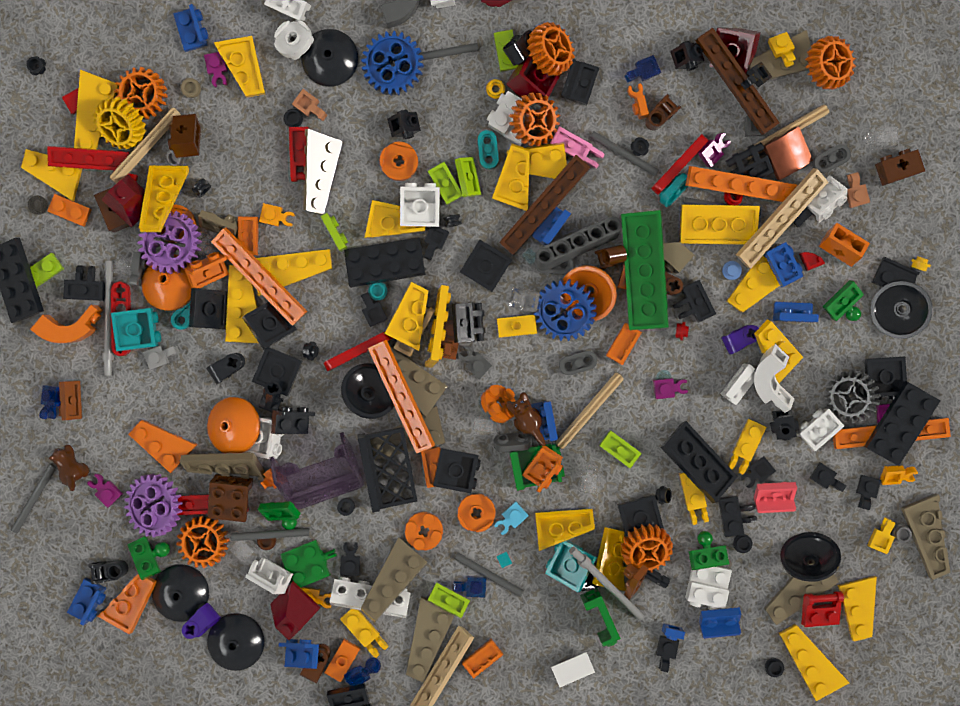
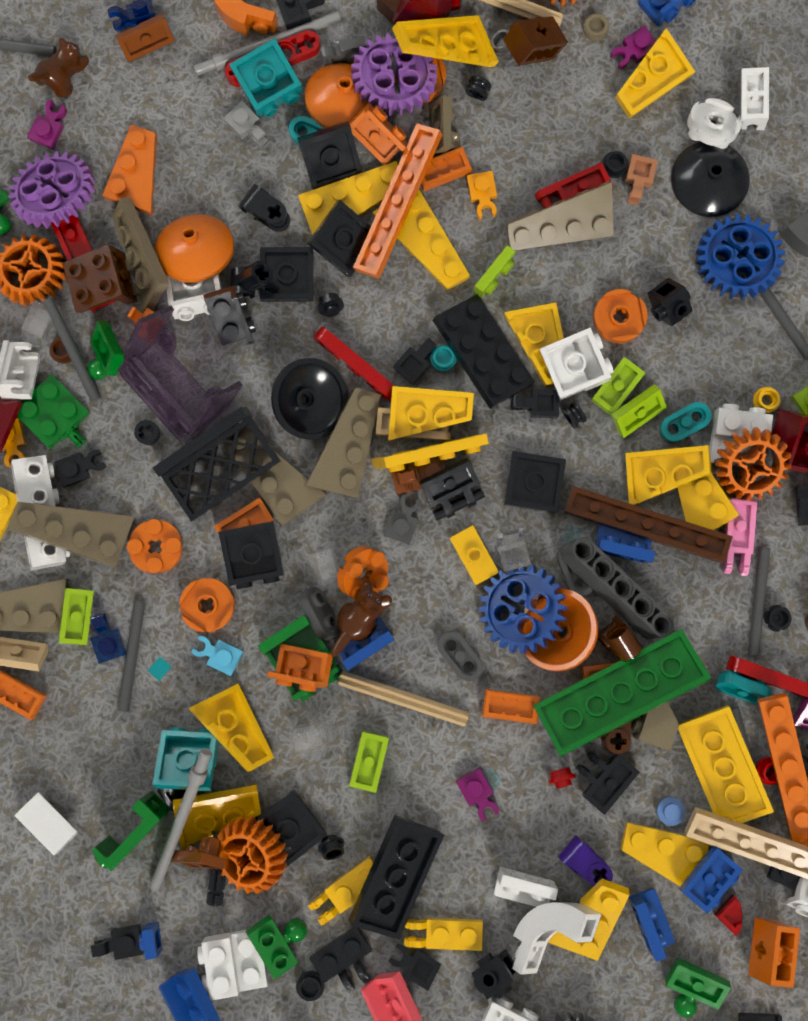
camera: 65 degrees right, 5 degrees down
orange plate [368,340,435,454] -> none

